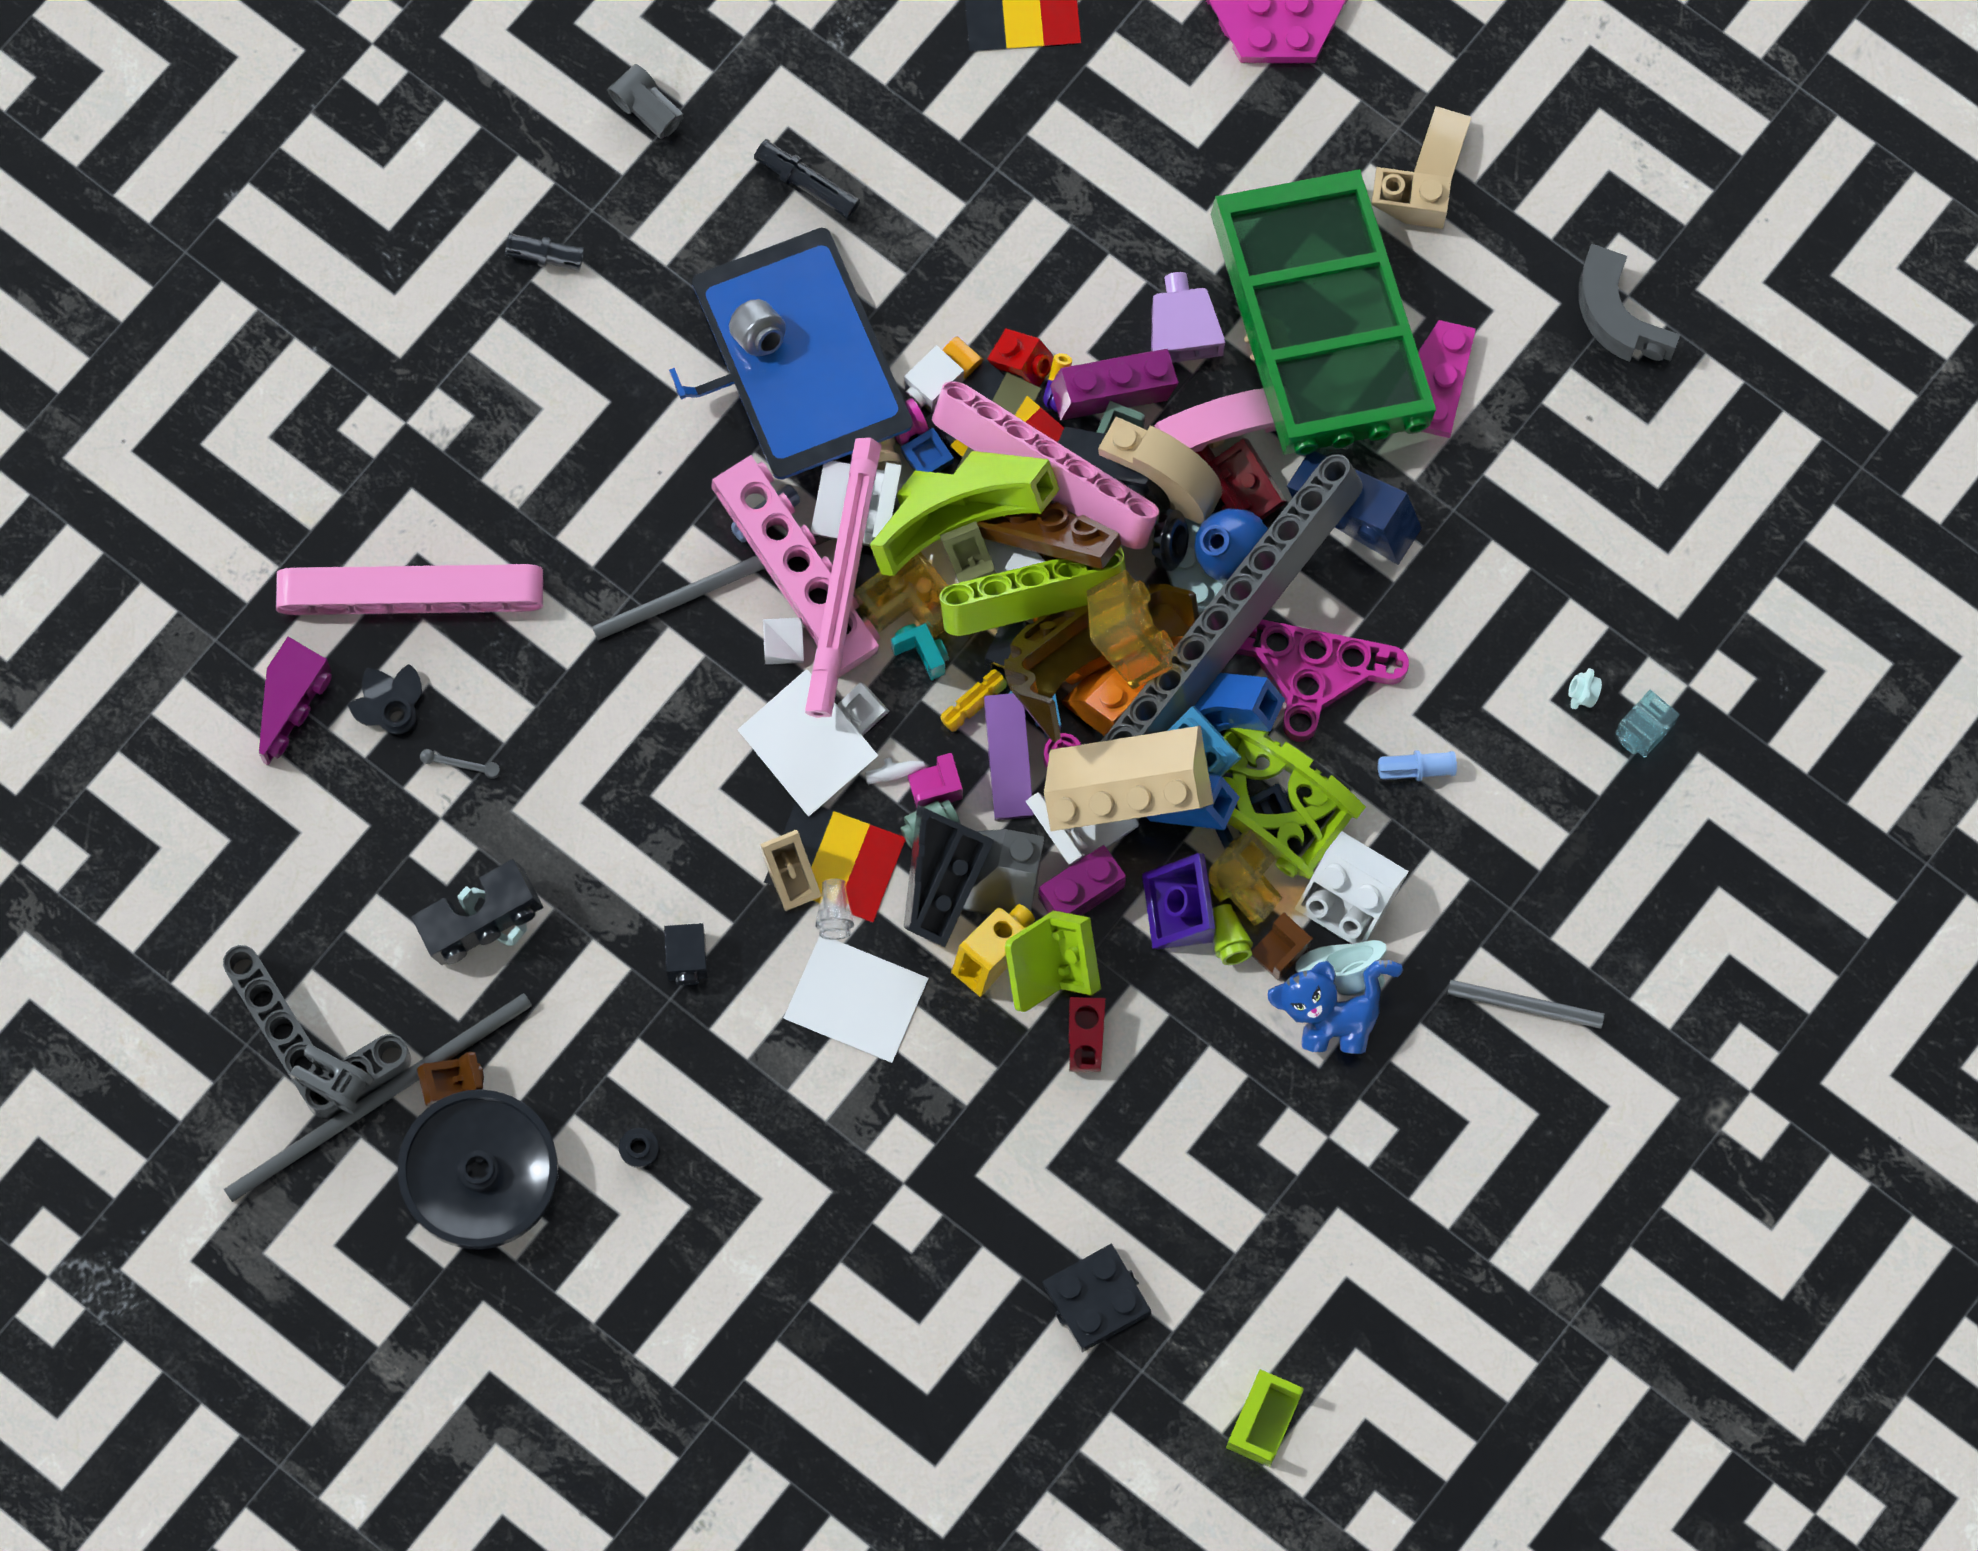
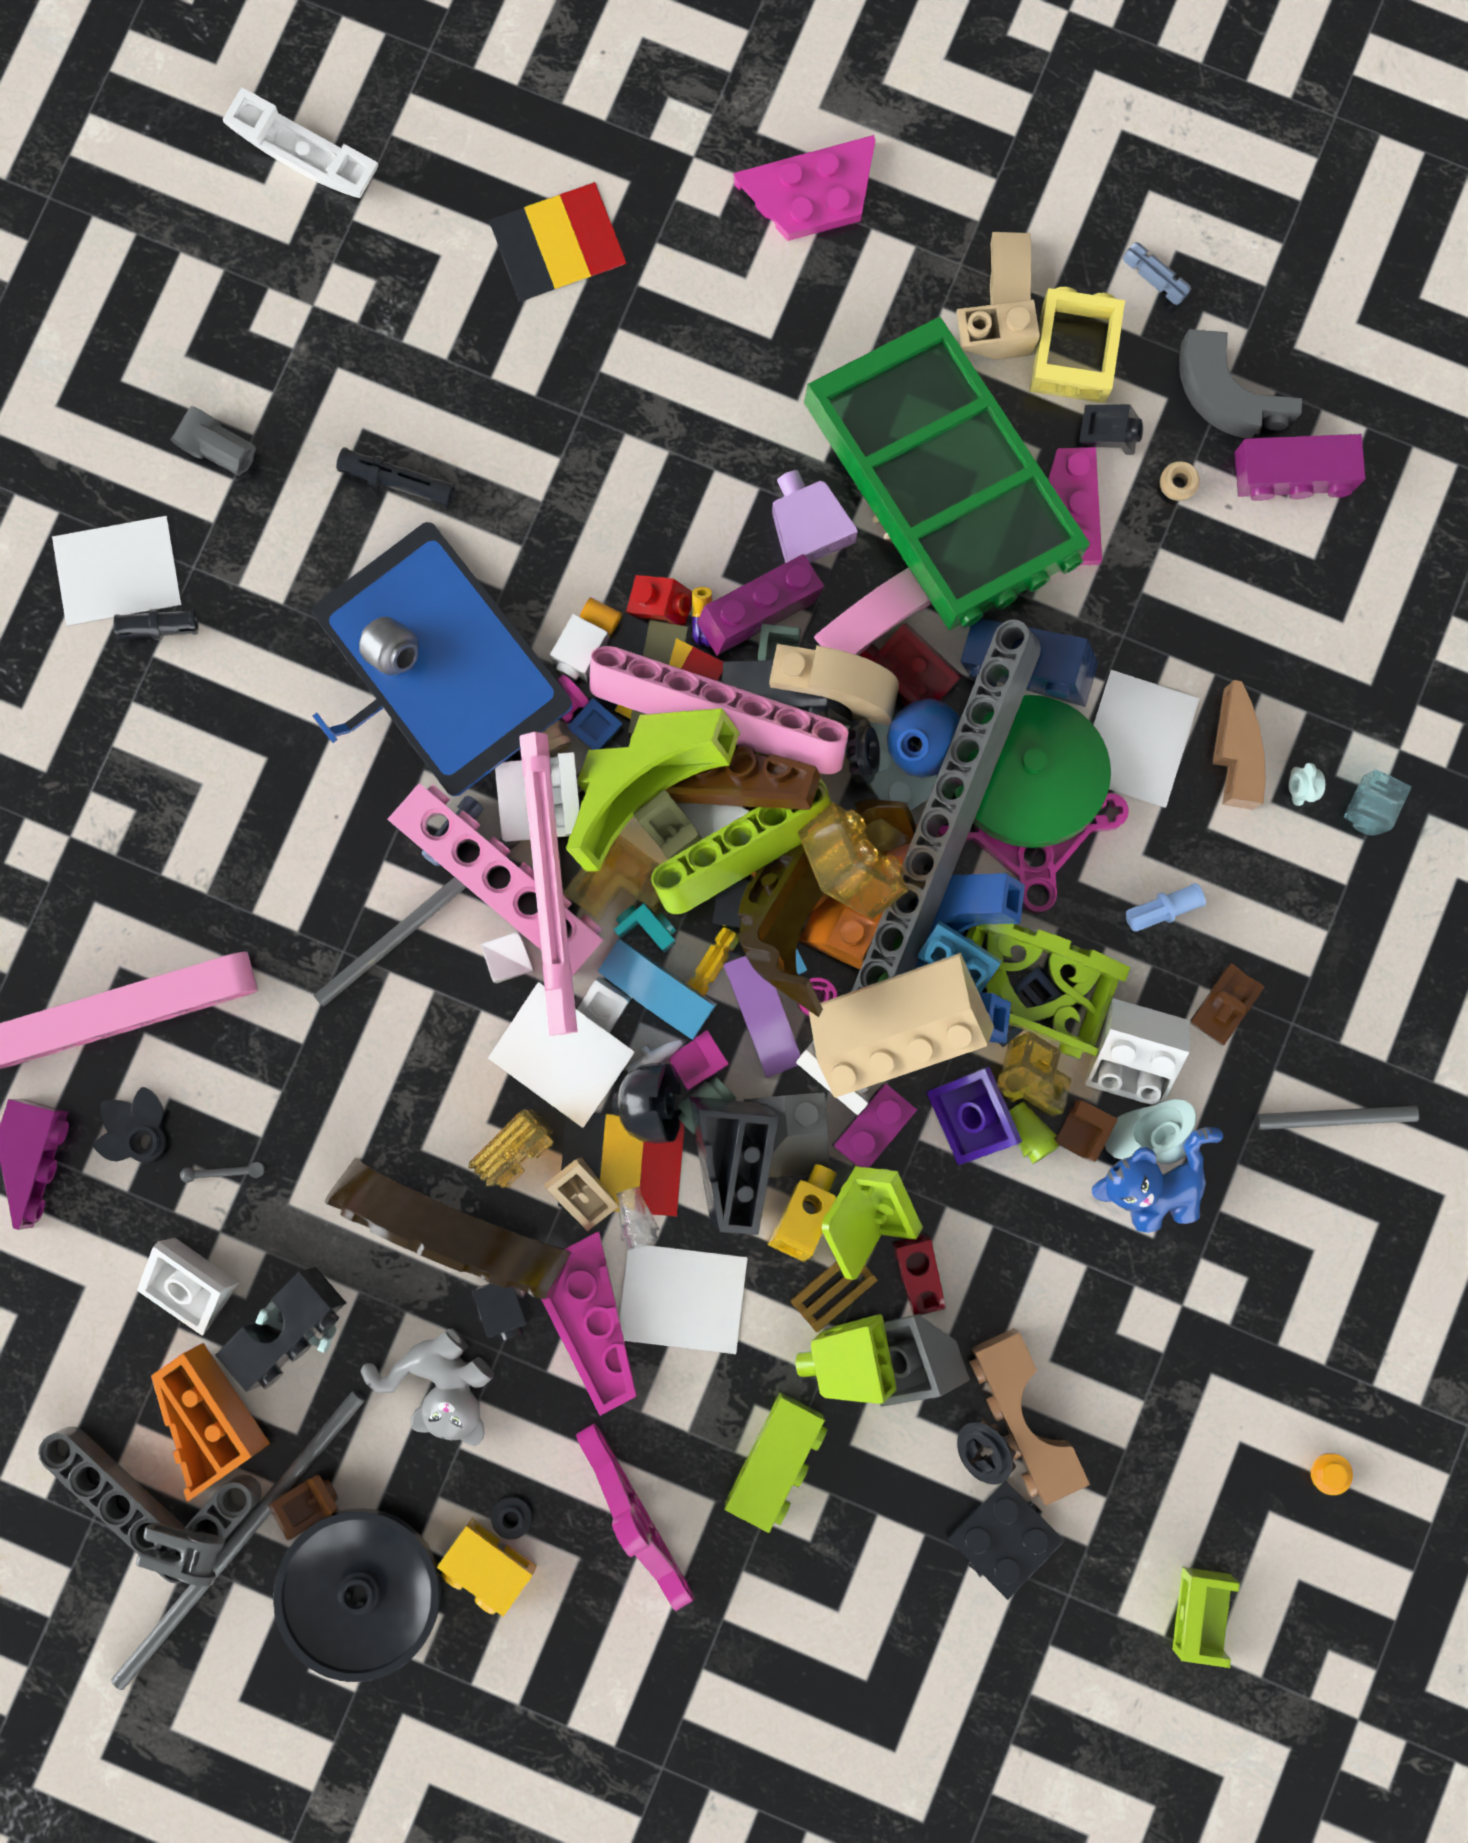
camera: 15 degrees left, 10 degrees up
none -> white sticker [52,516,181,626]
none -> white slope [137,1238,240,1336]
none -> orange wedge [151,1343,270,1502]
none -> dark brown windscreen [325,1157,571,1299]
none -> light grey animal [360,1328,494,1446]
none -> yellow piece [437,1518,537,1617]
none -> clear yellow brick [468,1110,554,1189]
none -> dark pink wing [541,1231,637,1416]
none -> dark pink beam [576,1424,694,1611]
none -> dark azure slope [598,938,717,1040]
none -> black cylinder [612,1063,682,1144]
none -> lime brick [725,1392,827,1533]
none -> pearl gold tile [790,1261,878,1333]
none -> lime torso [795,1315,897,1404]
none -> dark grey slope [880,1314,970,1407]
none -> green dish [954,695,1111,848]
none -> black gear [957,1419,1016,1485]
none -> medium nougat arch [969,1328,1090,1506]
none -> light yellow window [1029,287,1125,403]
none -> black bracket [1079,404,1143,455]
none -> white sticker [1094,670,1200,808]
none -> sand blue axle [1123,242,1191,305]
none -> tan plate [1160,462,1200,501]
none -> reddish brown hips [1190,963,1265,1046]
none -> medium nougat slope [1213,680,1266,810]
none -> magenta brick [1235,434,1365,501]
none -> light orange plate [1311,1453,1353,1495]

